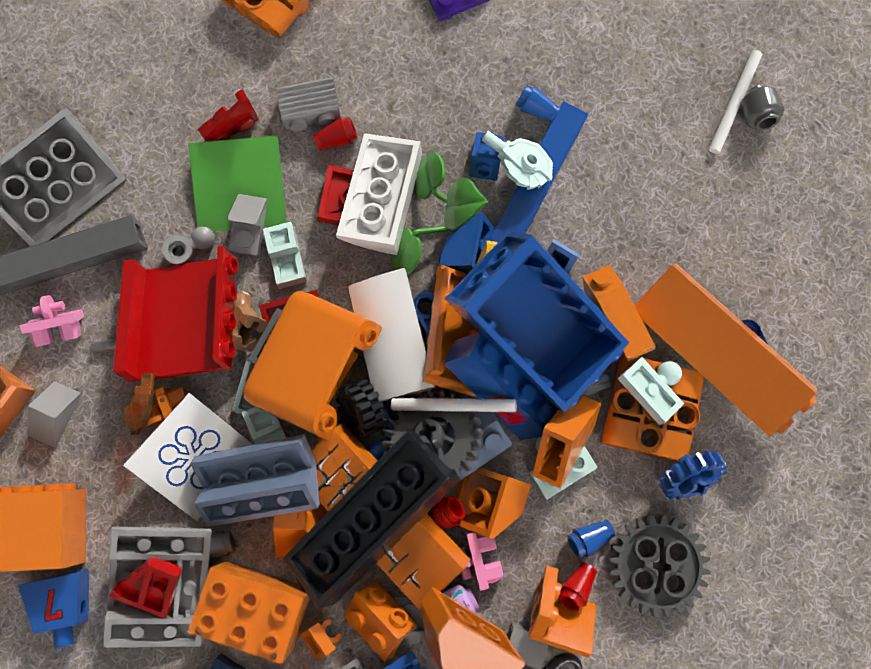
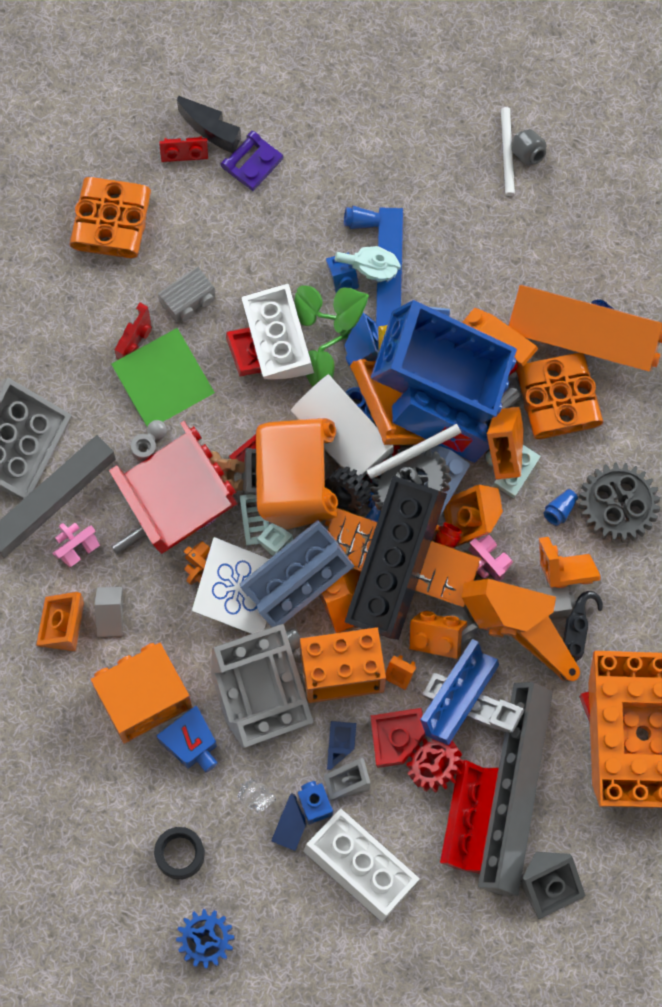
camera: 30 degrees left, 10 degrees down
red wing [109,556,183,619] -> none
clear orange slope [124,373,155,435] -> none
light grey slope [227,194,268,256] -> none
light aqua slope [263,222,307,289] -> none
red cone [313,117,358,151] -> none
red cone [558,562,597,611] -> none
light aqua plate [618,357,684,426] -> none
blue gear [659,451,728,500] -> none

